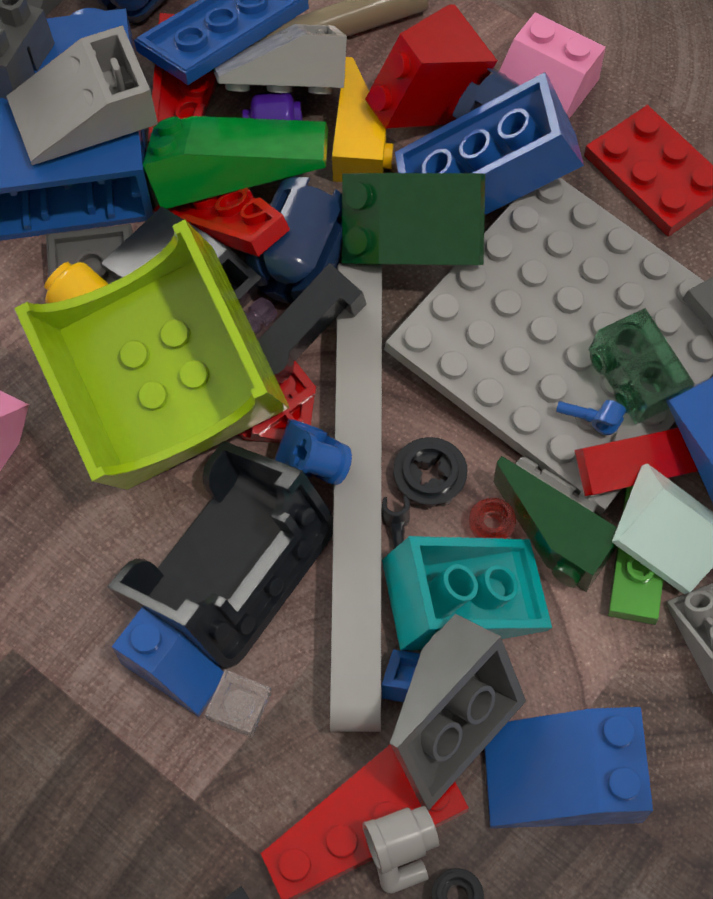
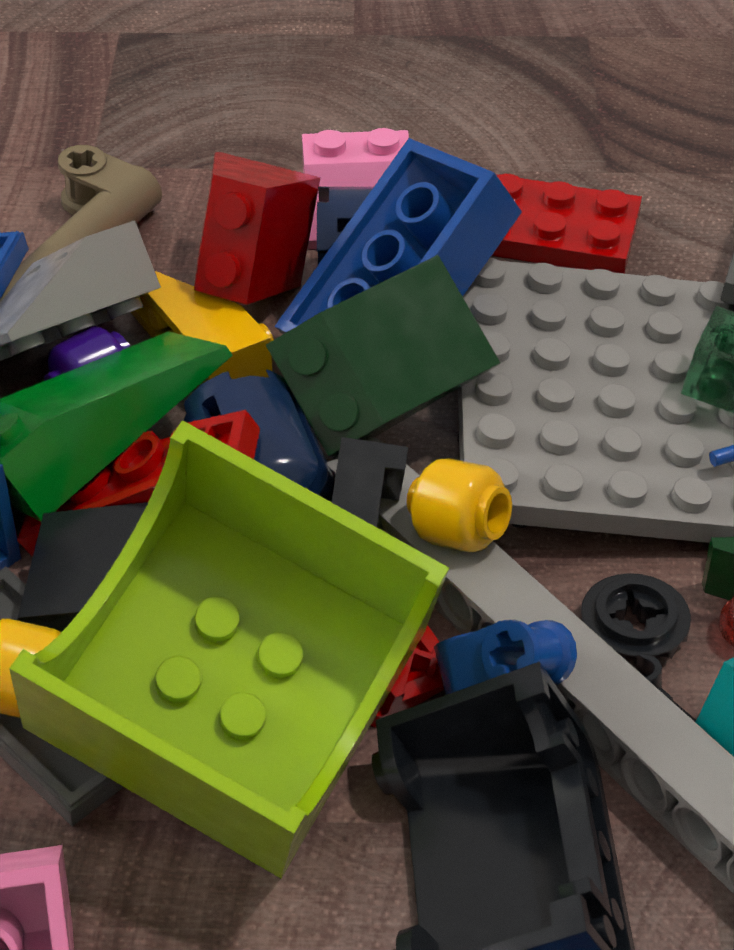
camera: 40 degrees left, 20 degrees down
none -> yellow head [407,458,512,553]

